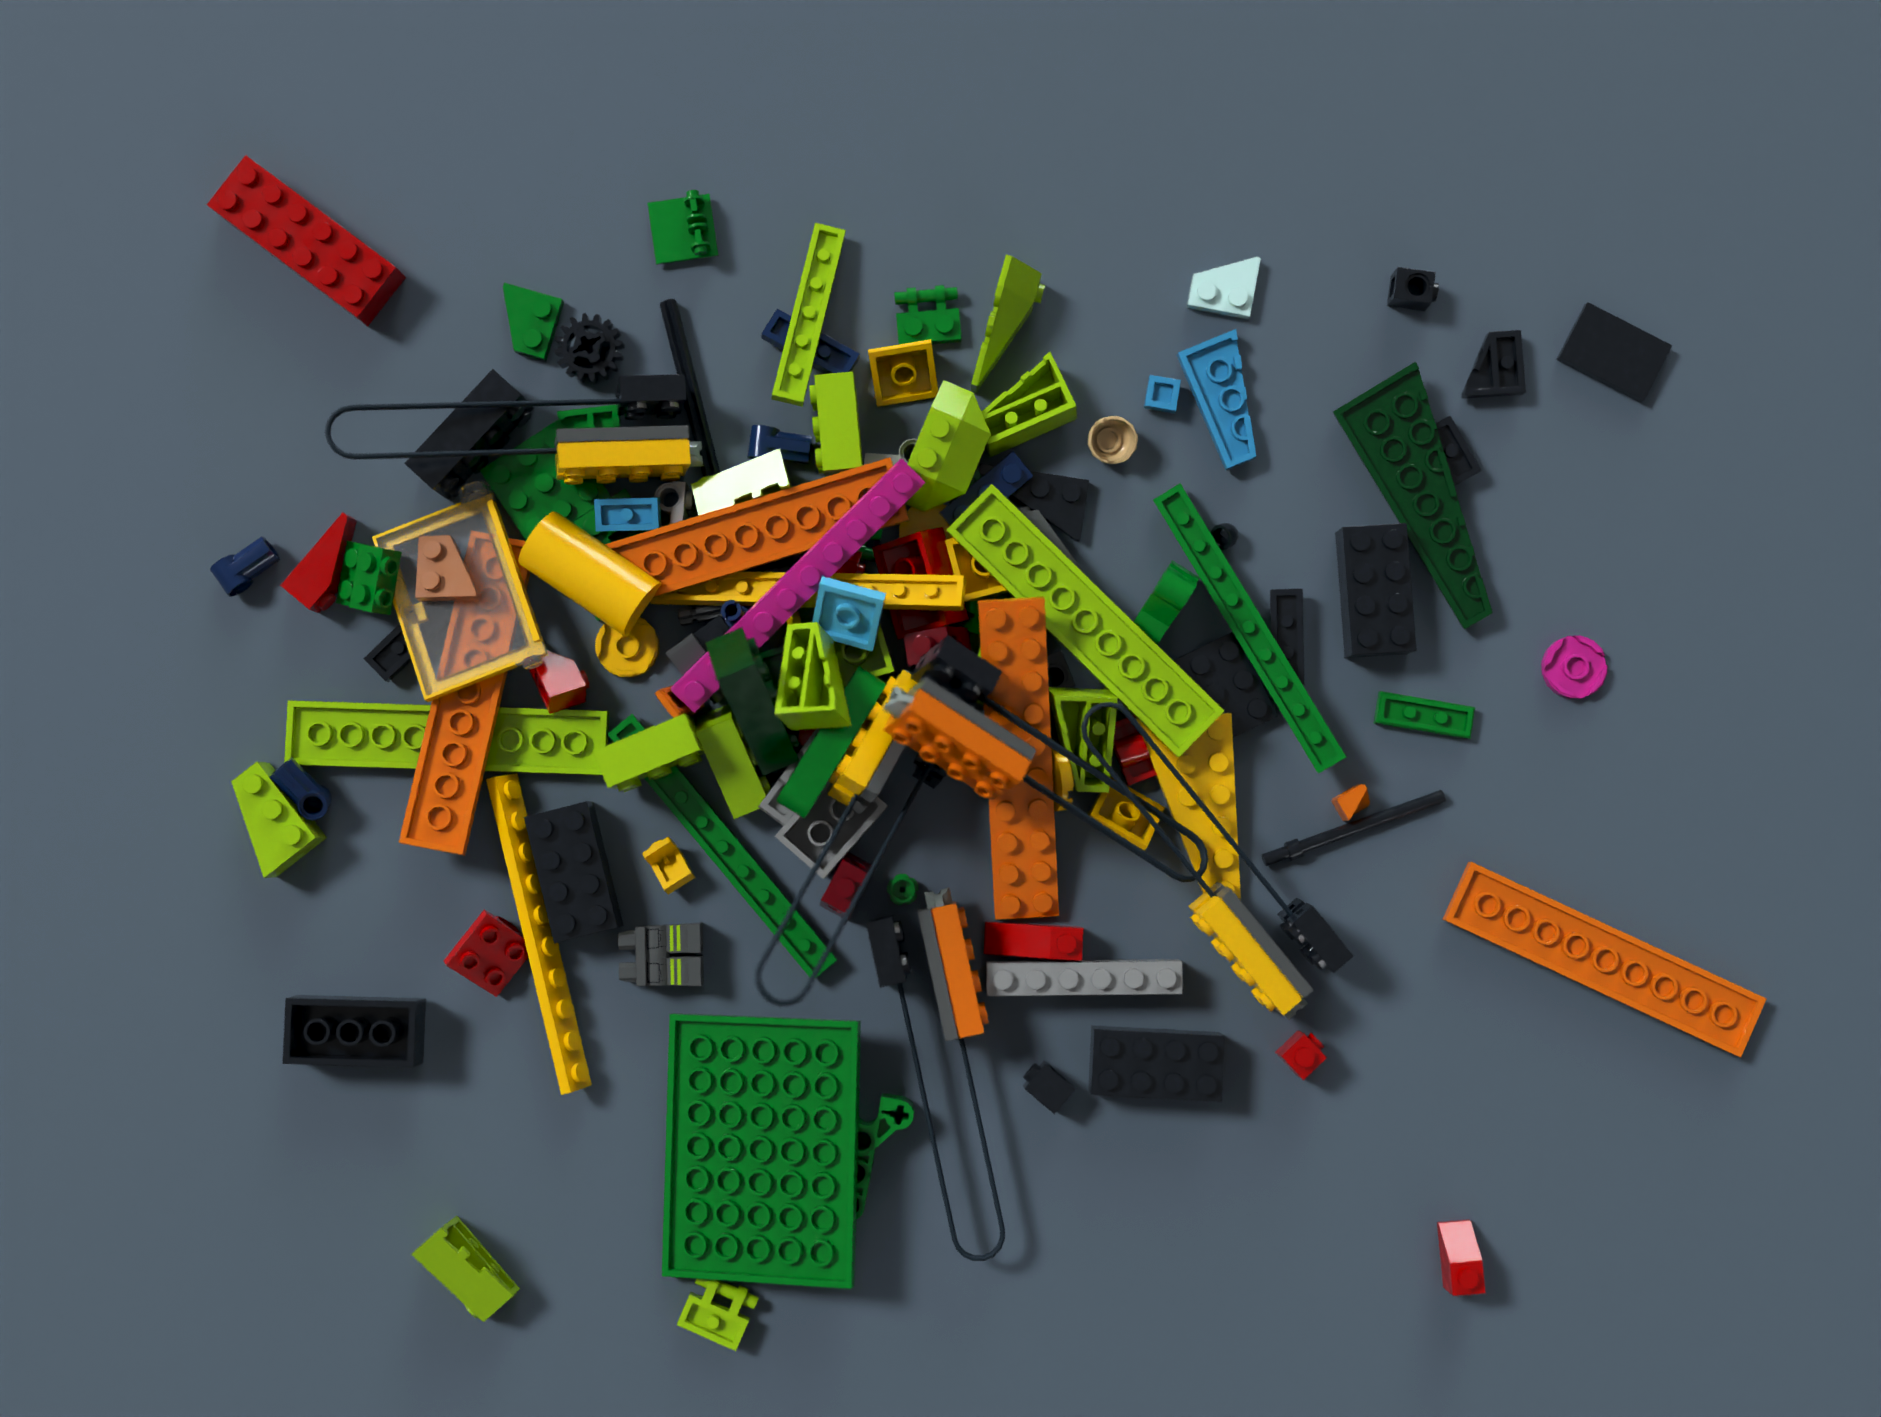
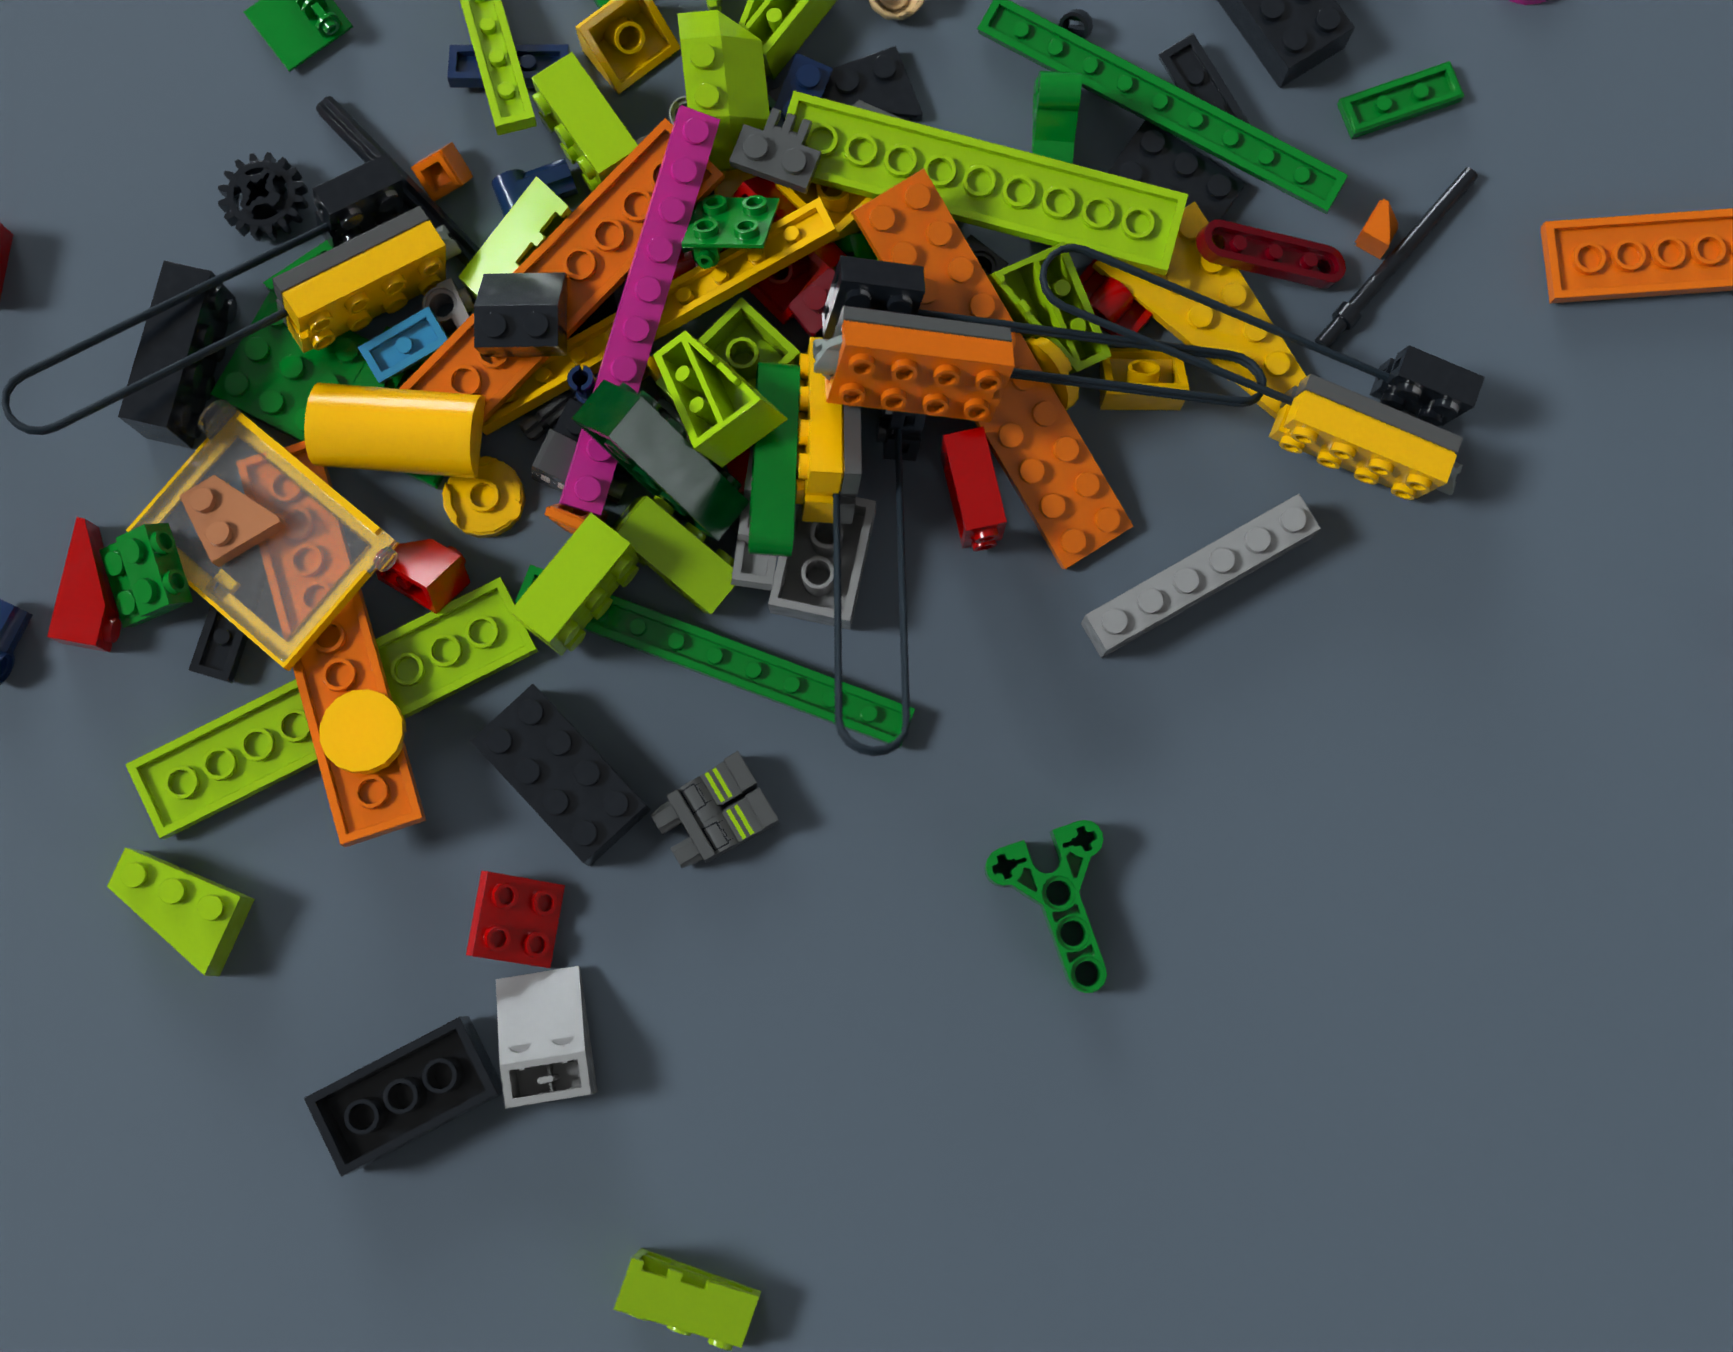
camera: 30 degrees left, 5 degrees down
dark blue piece [270,757,332,820] -> none
yellow plate [486,773,592,1095] -> none
green wing [503,282,564,361] -> none
yellow bracket [642,837,696,895] -> none
green plate [662,1013,861,1289] -> none
lime plate [676,1279,759,1351] -> none
medium azure plate [812,576,886,652] -> none
dark red torso [820,852,876,920] -> none
piece [866,887,1005,1261] -> none
green plate [887,874,918,905] -> none
red slope [984,921,1084,961] -> none
black brick [1023,1061,1075,1114] -> none
black brick [1088,1025,1225,1102] -> none
red brick [1275,1030,1327,1080] -> none
none -> yellow tile [320,689,406,774]
none -> orange slope [411,142,473,201]
none -> black slope [474,272,567,357]
none -> light grey slope [496,966,598,1109]
none -> green hinge [682,195,780,269]
none -> dark grey hinge [729,107,821,194]
none -> red window [940,426,1007,551]
none -> dark red plate [1196,219,1346,289]

